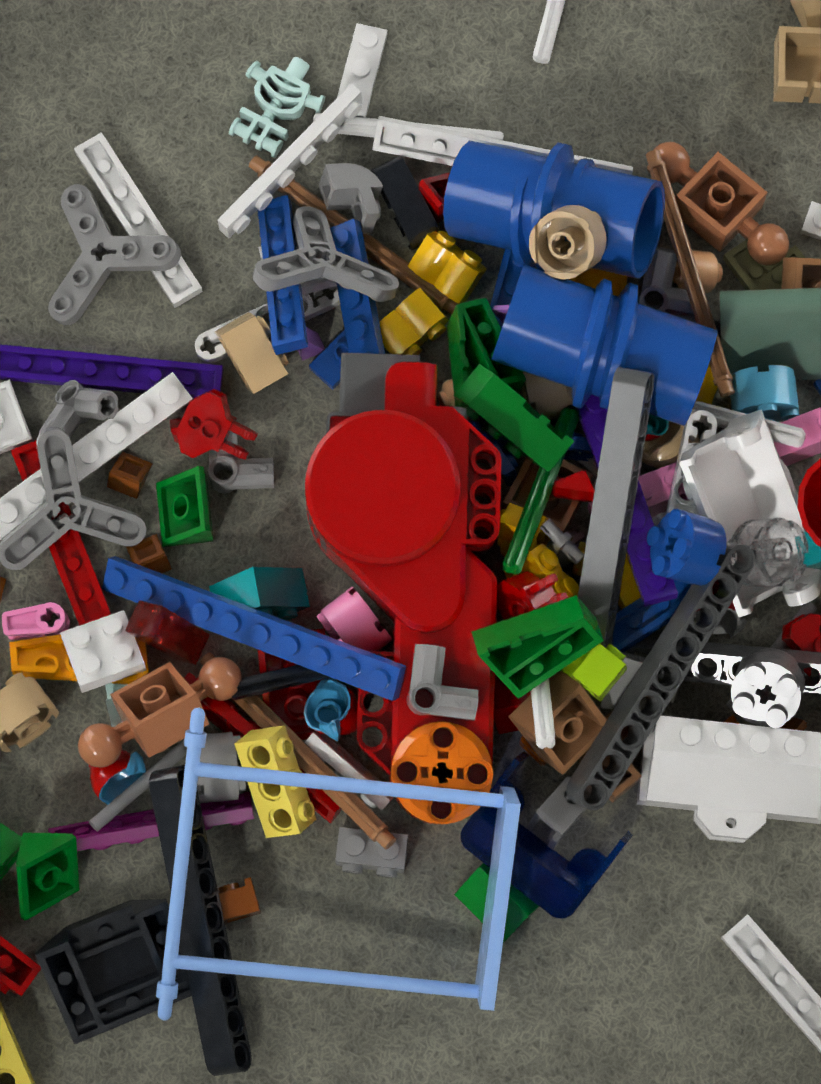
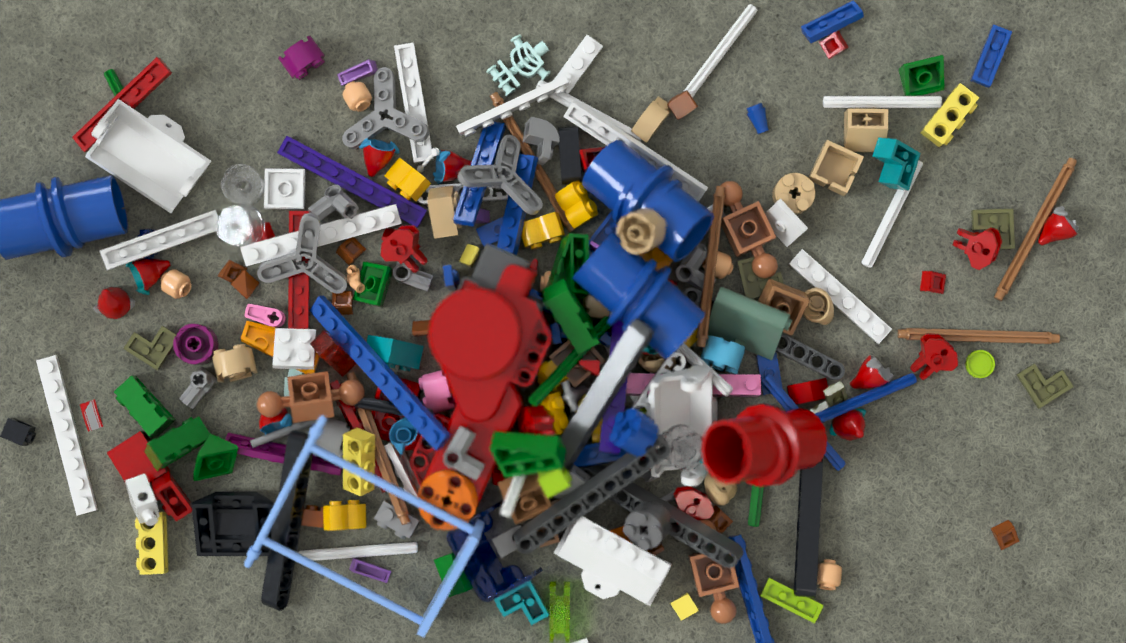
camera: 25 degrees right, 10 degrees up
none -> white axle [298,542,418,561]
none -> yellow brick [323,500,367,531]
none -> medium lavender piece [337,60,378,86]
none -> light nougat head [342,81,372,112]
none -> light nougat arm [347,265,365,293]
none -> medium lavender piece [349,558,391,583]
none -> red hat [359,138,399,177]
none -> yellow brick [384,158,431,201]
none -> dark orange slope [412,320,431,336]
none -> white hinge [417,148,440,173]
none -> red hat [433,150,472,184]
none -> blue plate [443,265,460,291]
none -> light yellow slope [459,244,480,267]
none -> teal brick [494,577,549,625]
none -> clear neon green piece [549,581,570,643]
none -> tan brick [631,96,672,143]
none -> slope [667,90,698,120]
none -> blue cone [747,103,769,134]
none -> white plate [765,199,808,247]
none -> tan brick [772,173,815,215]

